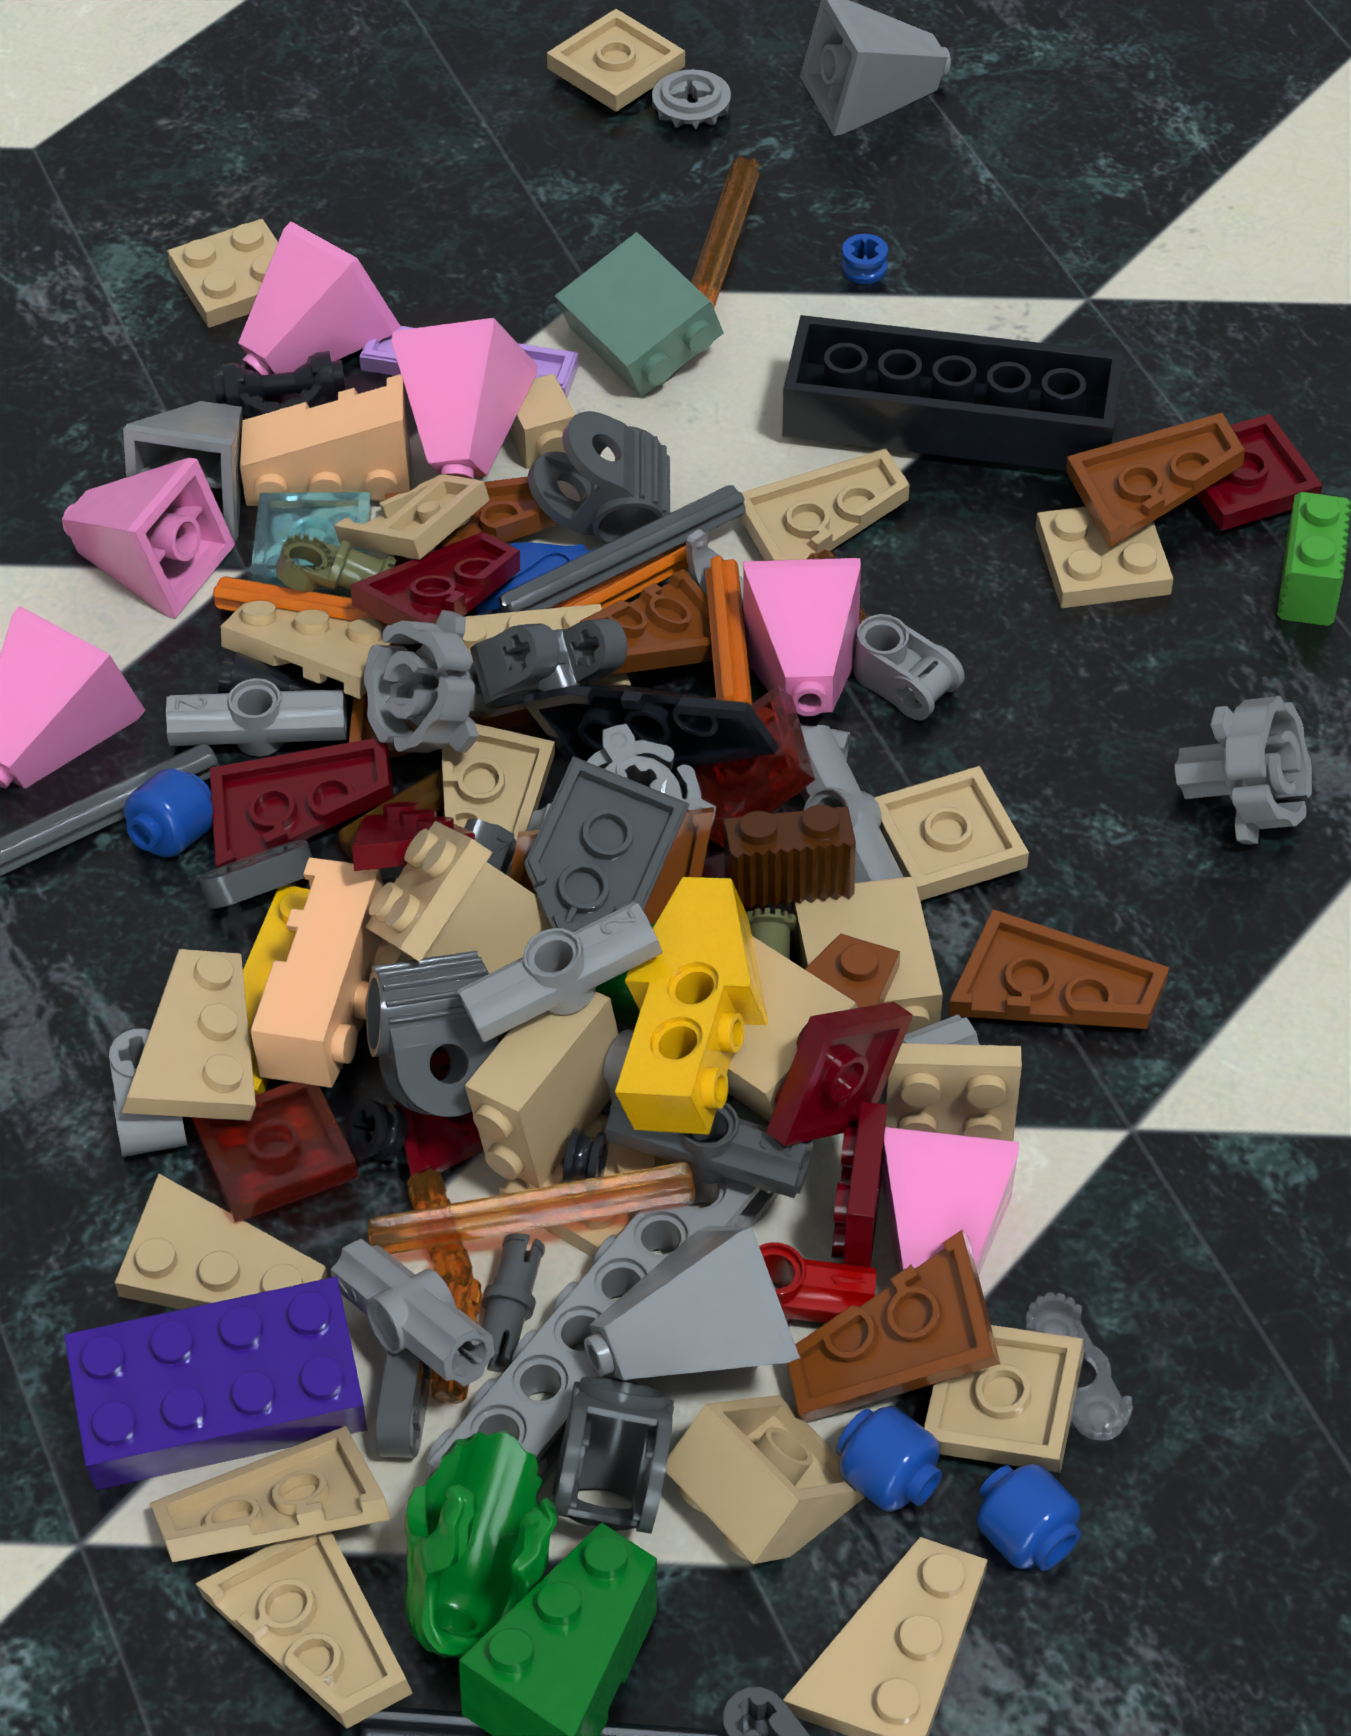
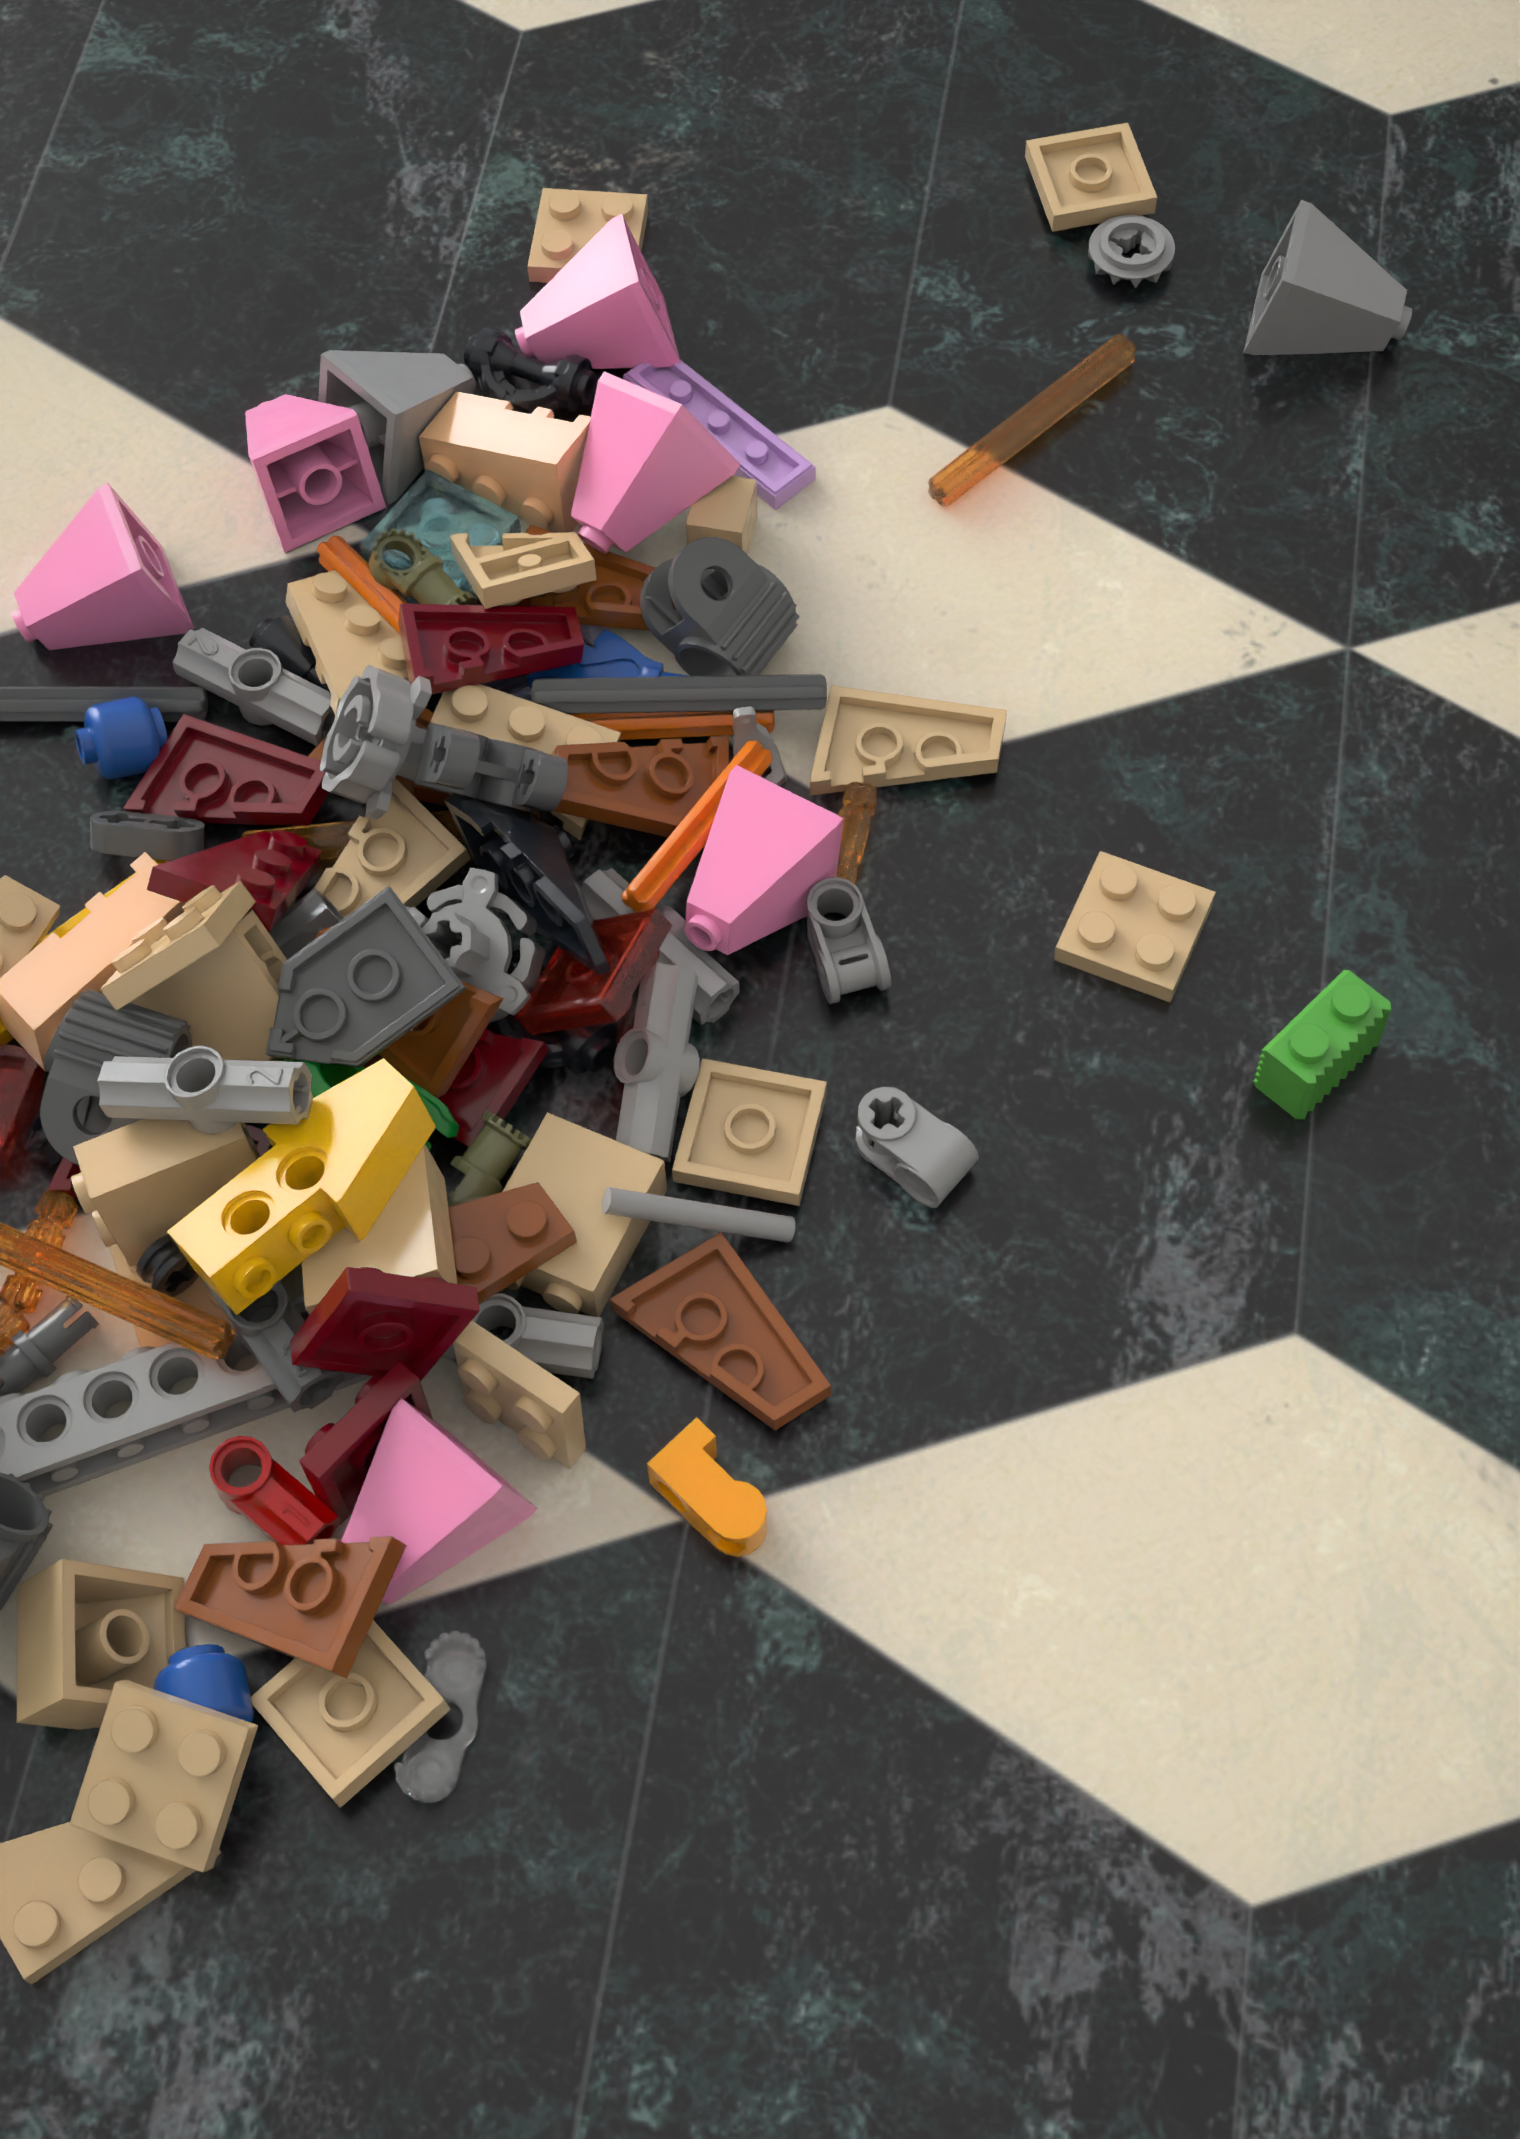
camera: 35 degrees right, 10 degrees up
sand green brick [555,232,724,398] -> none
light grey slope [584,1226,800,1380] -> none
reddish brown brick [723,805,856,909] -> none
black brick [782,315,1124,471] -> none
blue bush [841,234,888,284] -> none
blue head [976,1464,1082,1571] -> none
dark orange wing [1067,413,1245,548] -> none
light grey piece [1175,696,1312,845] -> none
dark red plate [1196,413,1323,531] -> none
none -> tan plate [69,1680,258,1872]
none -> light grey bar [602,1187,795,1243]
none -> light orange leg [647,1417,767,1557]
none -> light grey piece [855,1087,979,1208]

